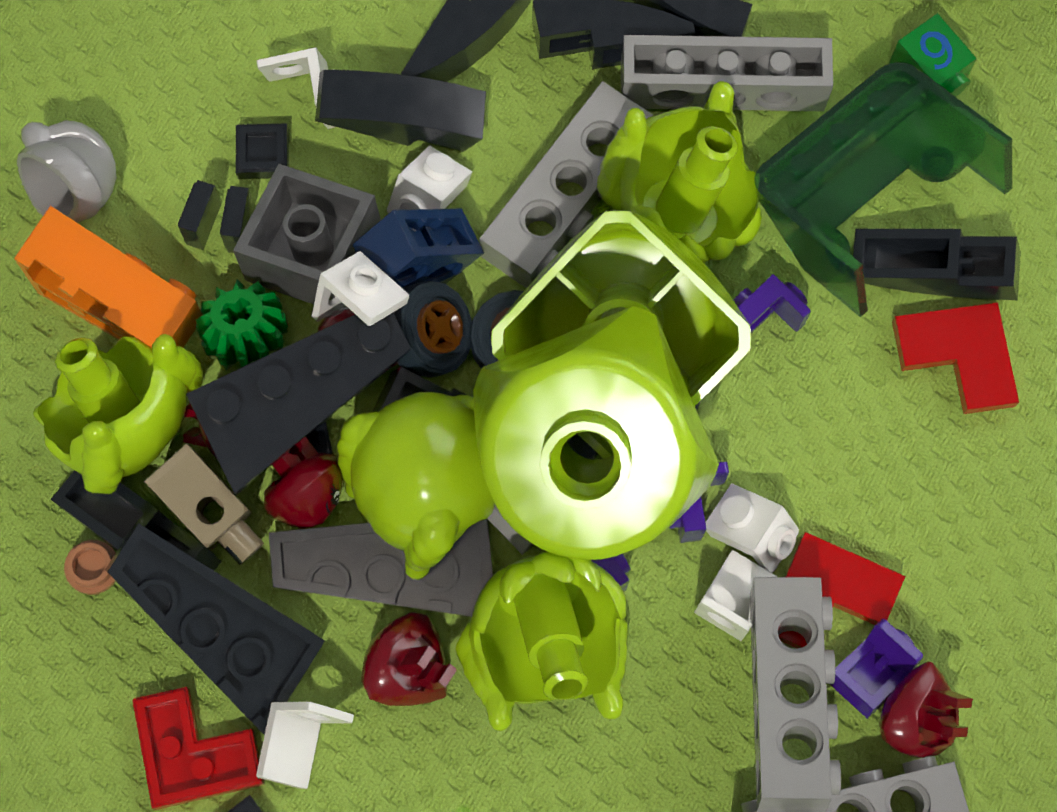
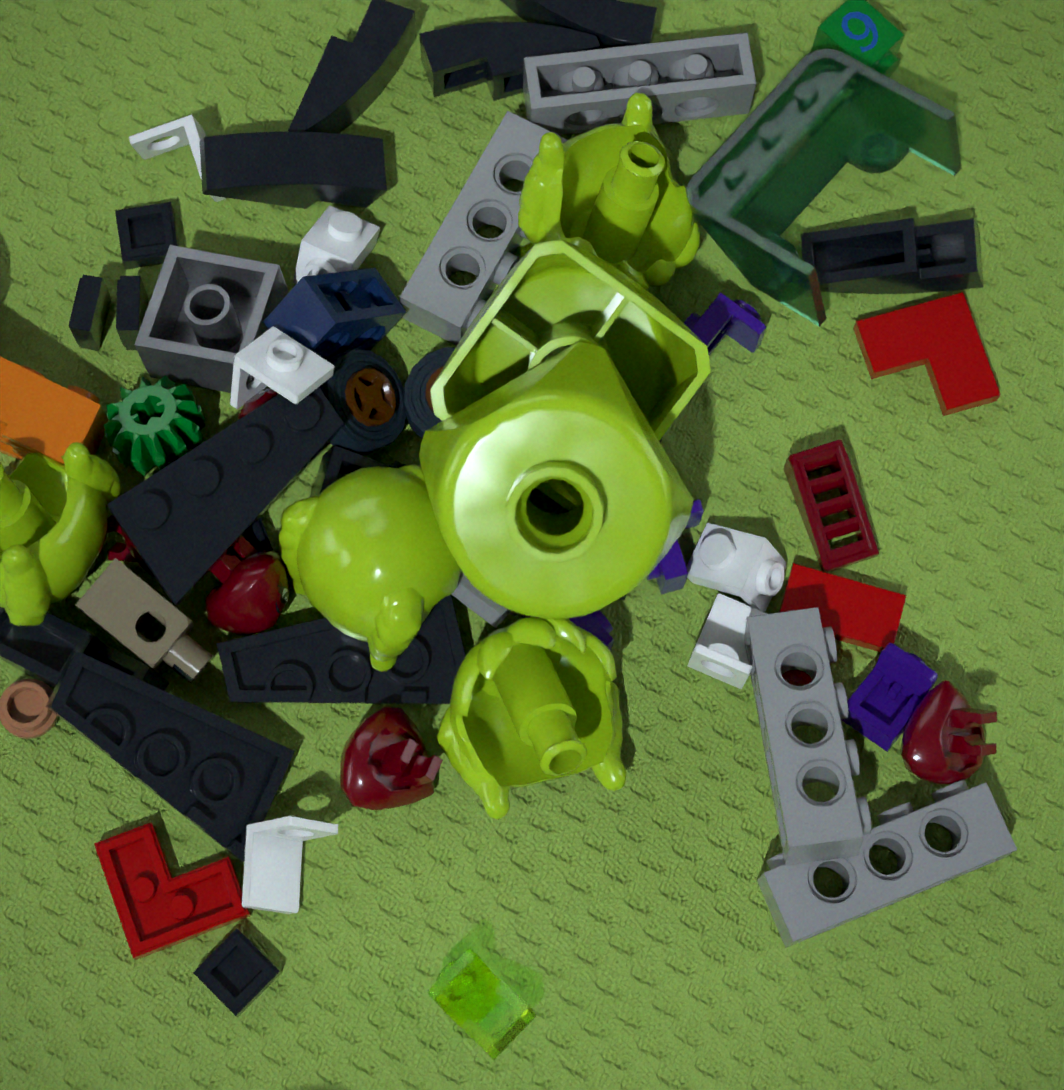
camera: 10 degrees left, 0 degrees up
none -> dark red slope [783,439,879,573]

